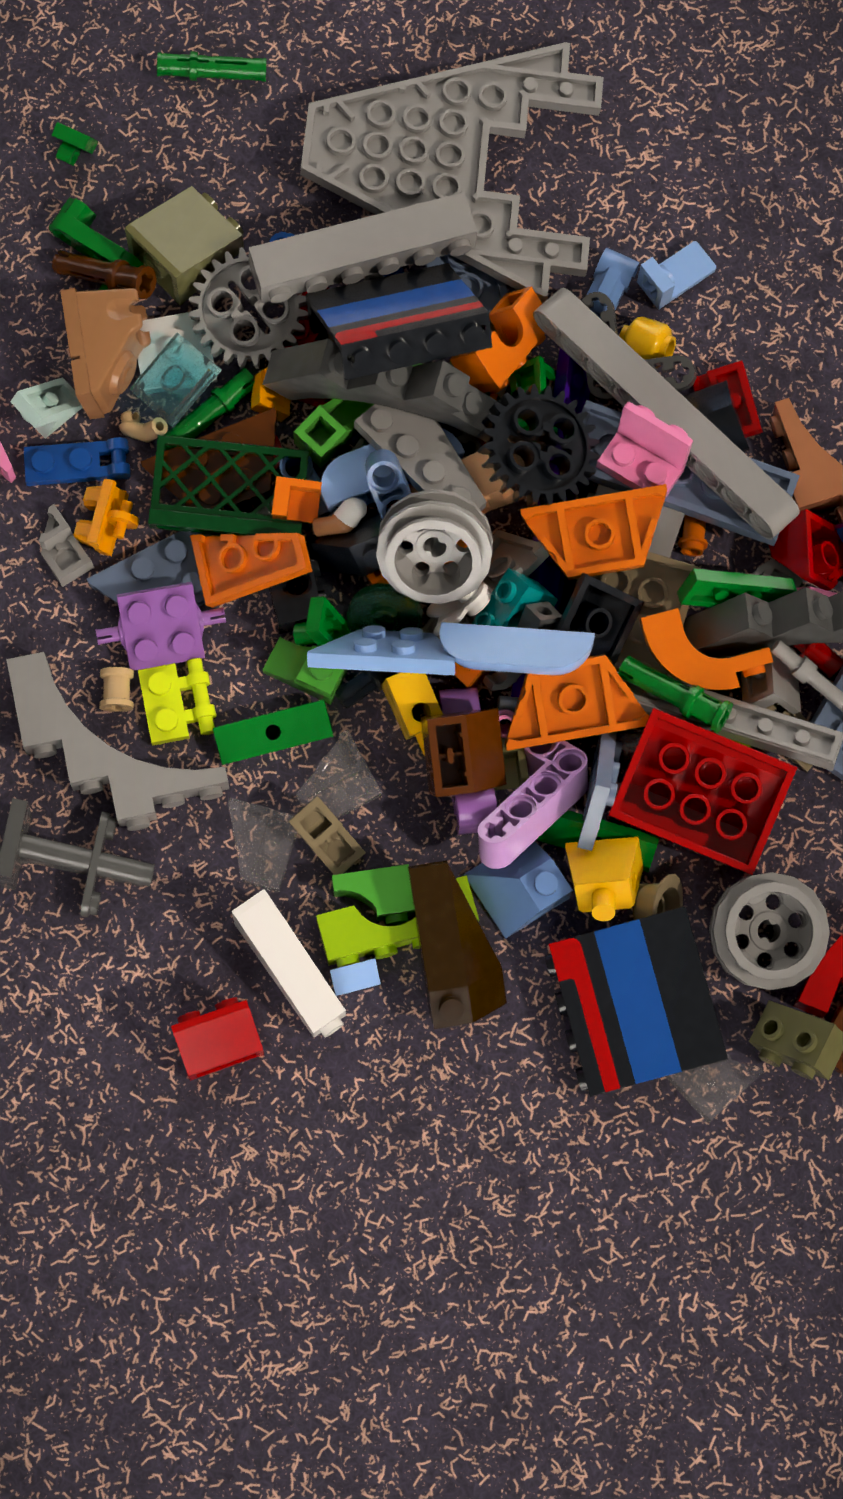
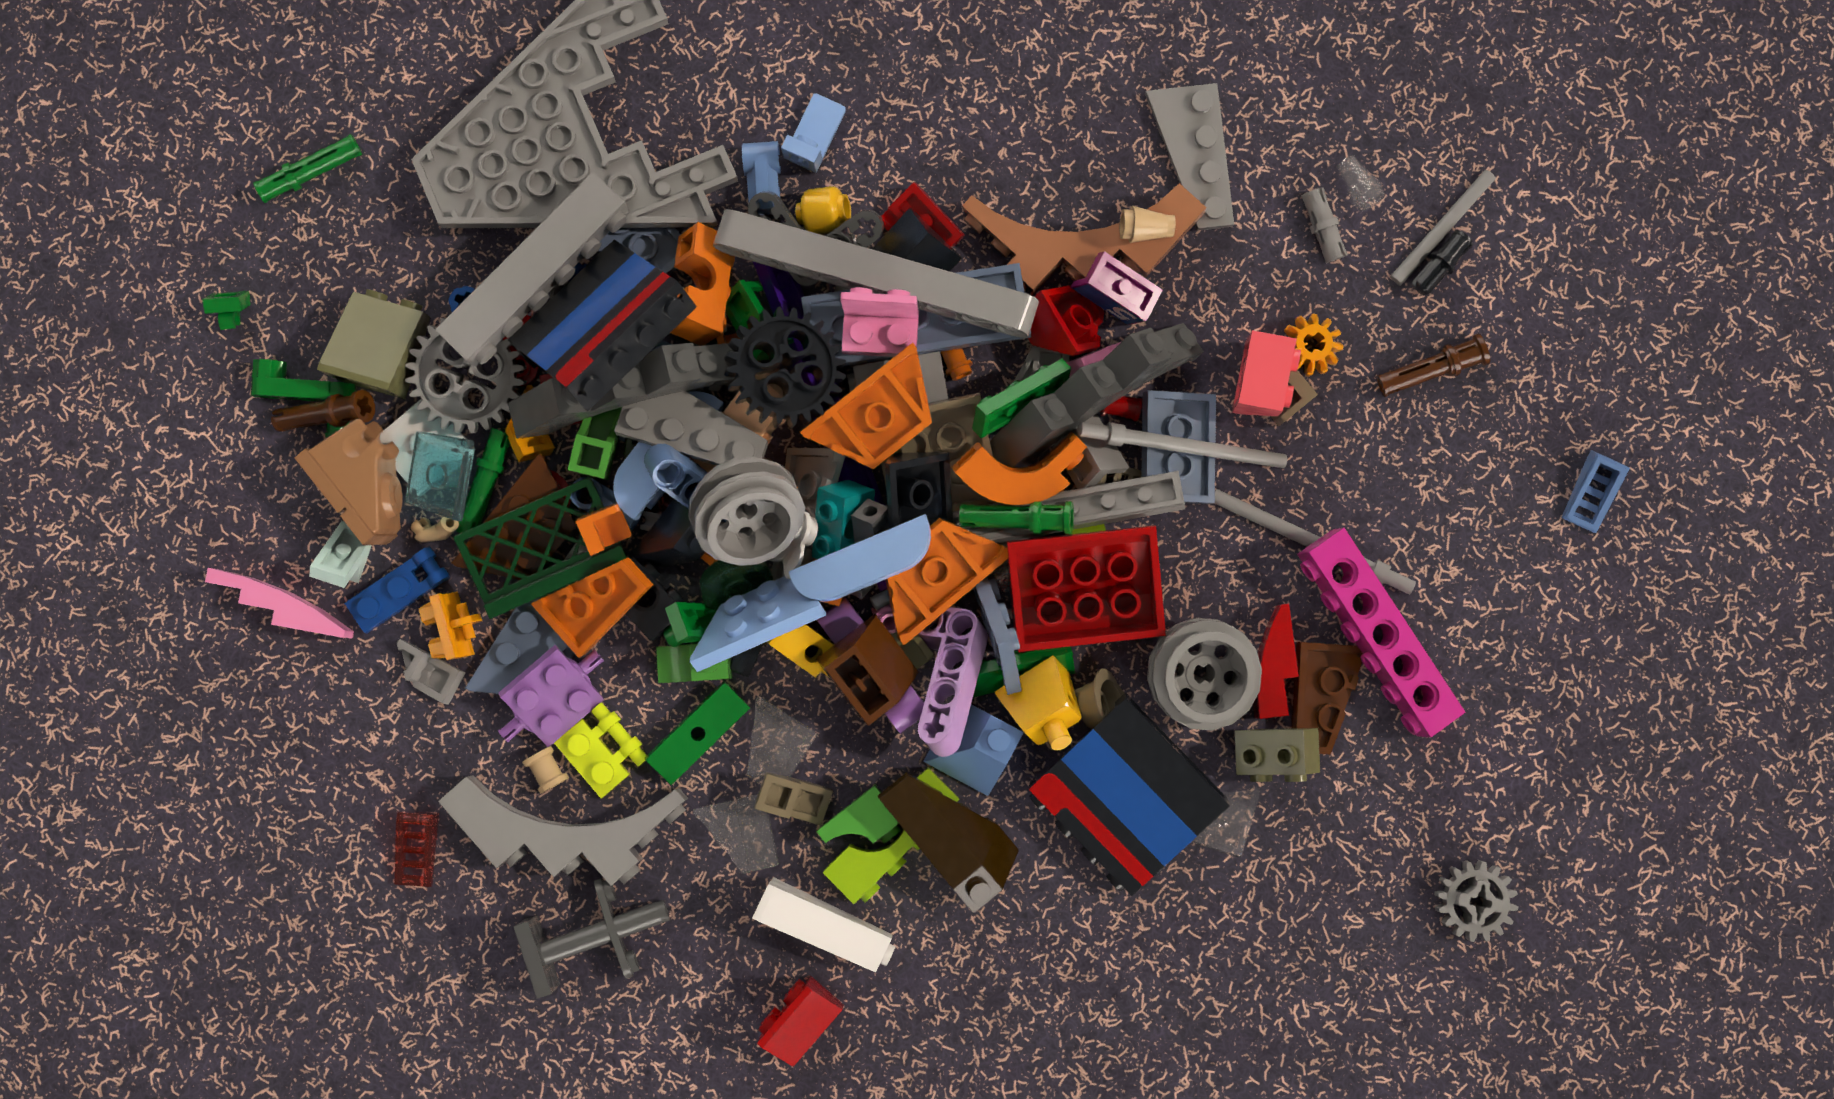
camera: 20 degrees left, 10 degrees up
arm [312,497,367,537] -> none
light blue sticker [330,958,381,996] -> none

